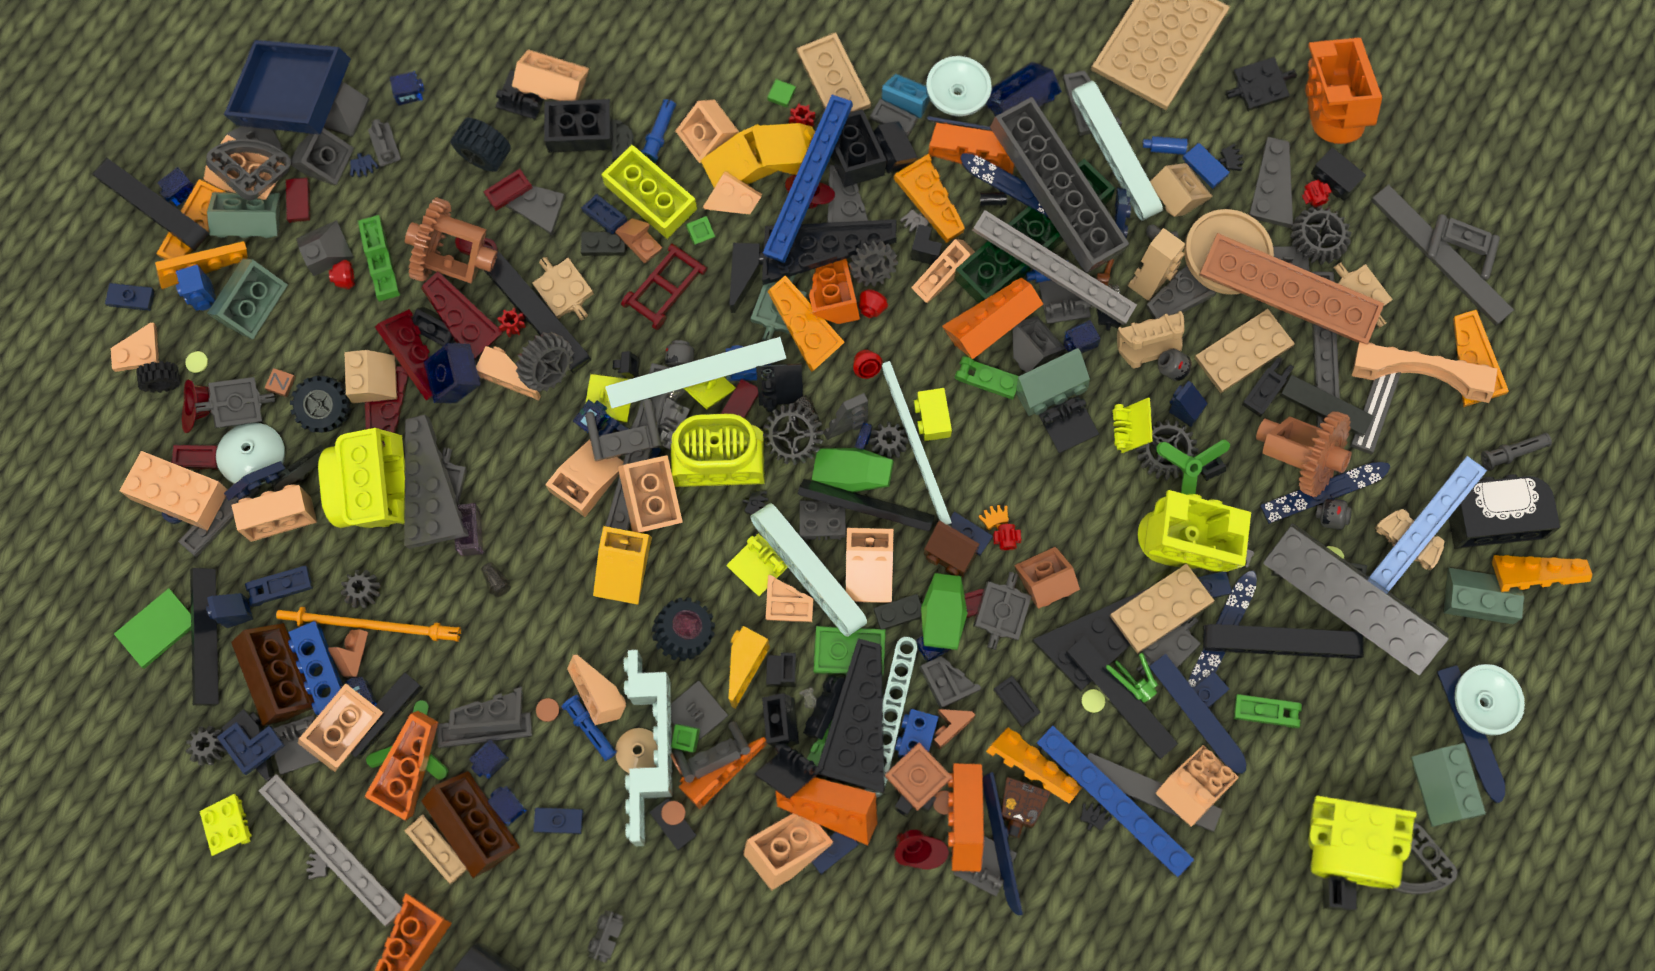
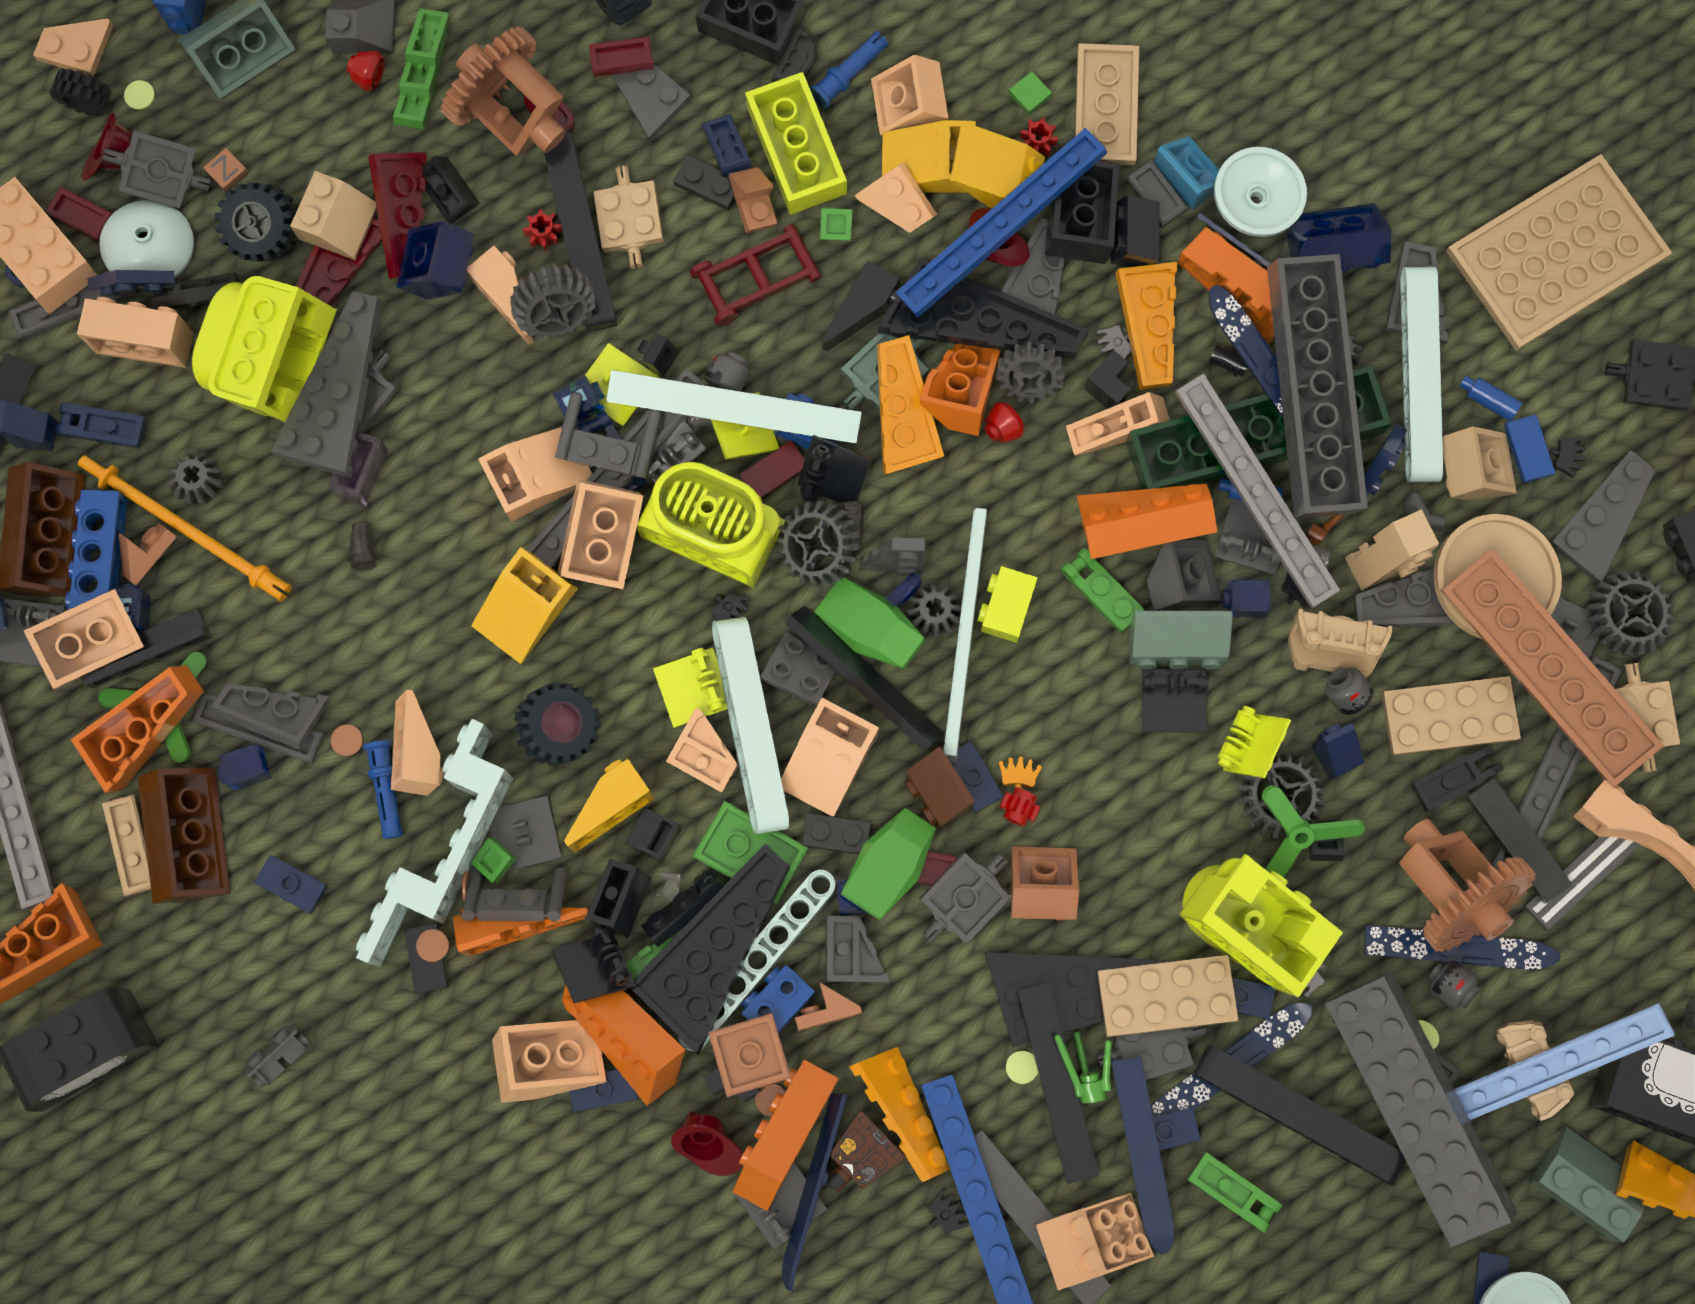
camera: 25 degrees right, 5 degrees up
dark red wing [421,271,503,363] -> none
clear blue brick [487,786,527,826] -> none
tan dish [615,728,658,773] -> none
red cone [853,350,883,379] -> none
black tile [993,676,1041,728] -> none
red gear [1302,180,1332,208] -> none

